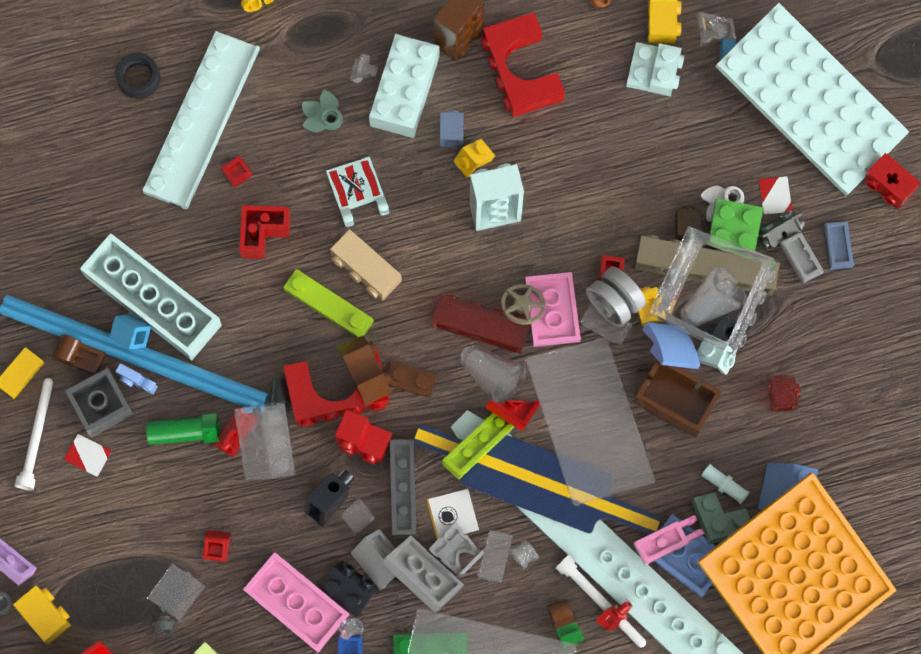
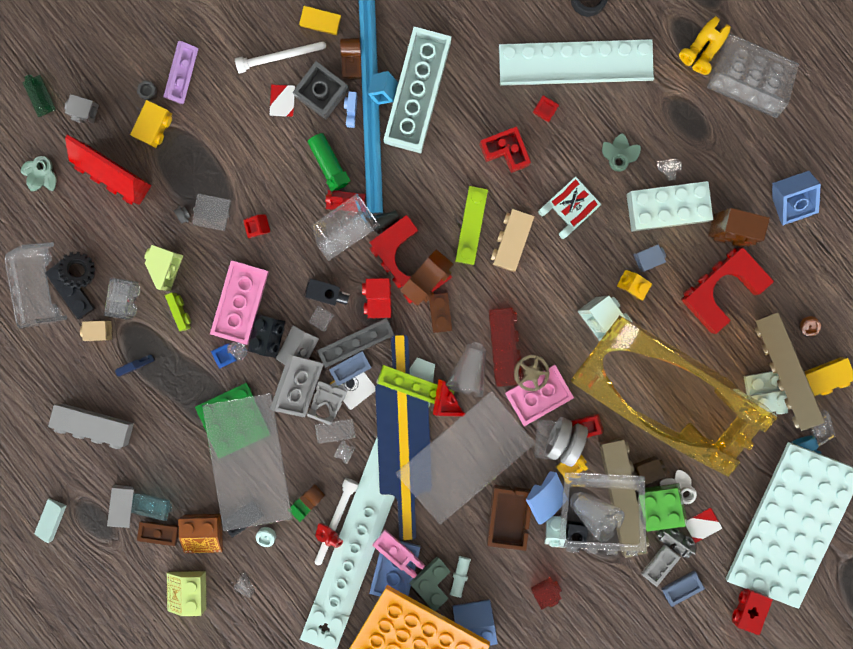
camera: 65 degrees right, 15 degrees up
none -> sand blue tile [329,351,372,386]
none -> clear yellow windscreen [571,315,778,477]
none -> dark tan brick [754,313,826,431]

